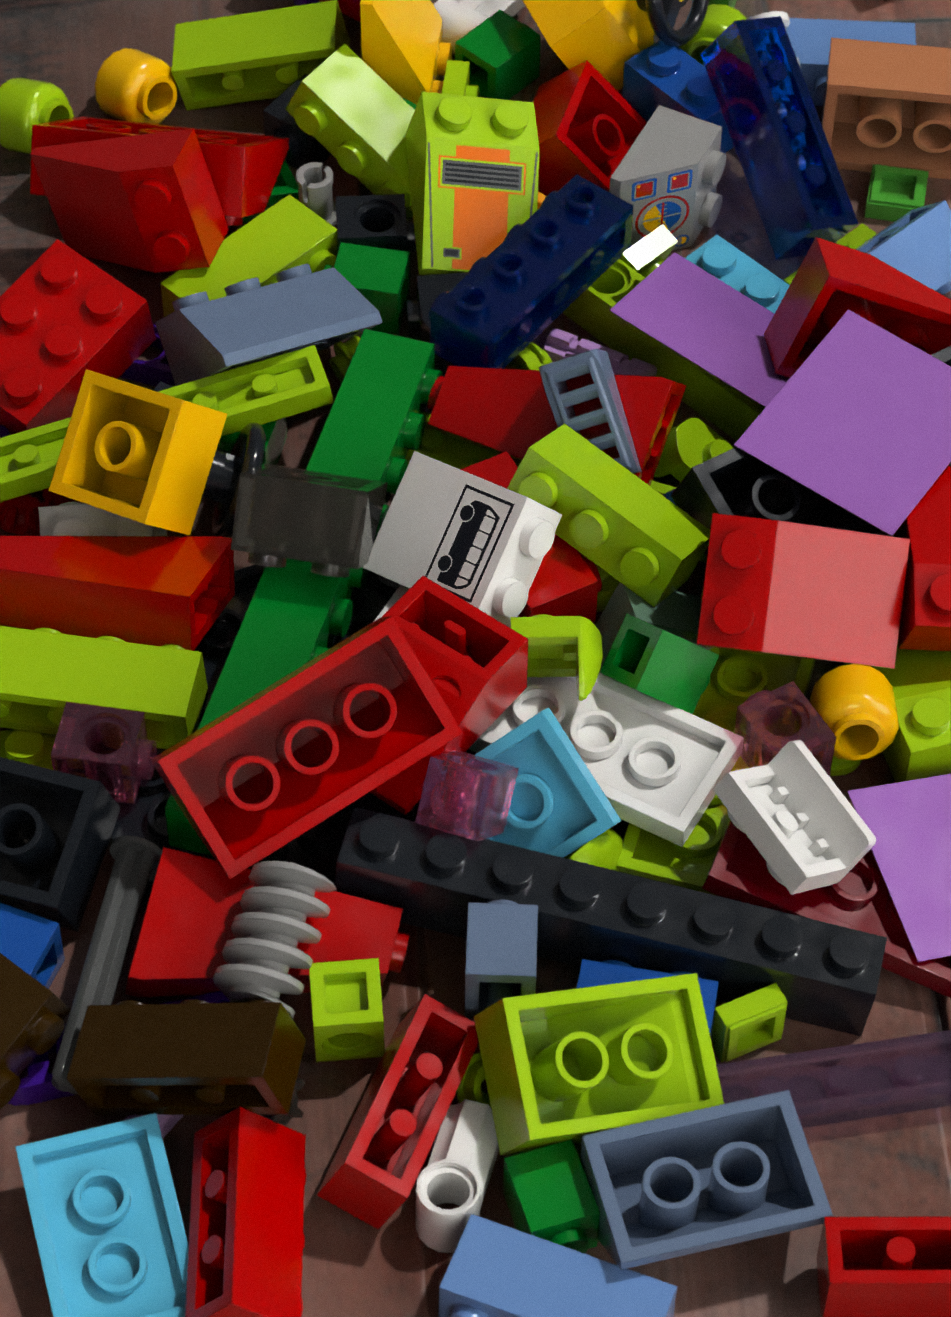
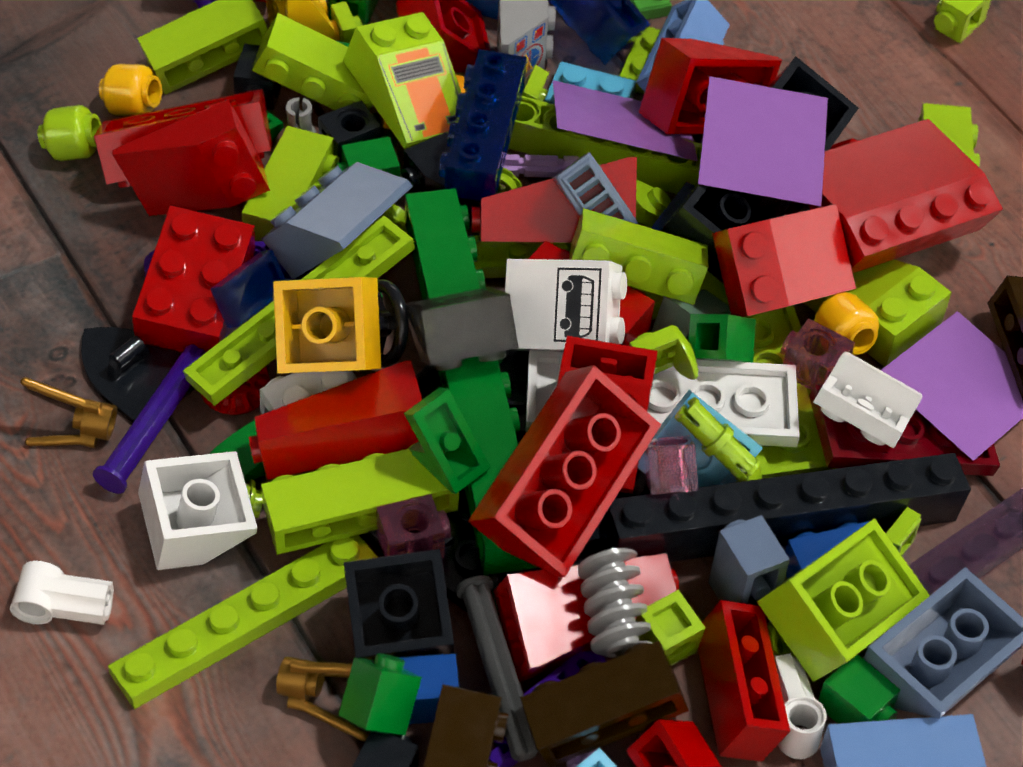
camera: 30 degrees left, 0 degrees up
none -> clear blue tile [210,249,286,328]
none -> green slope [404,387,491,494]
none -> lime pin [674,397,761,482]

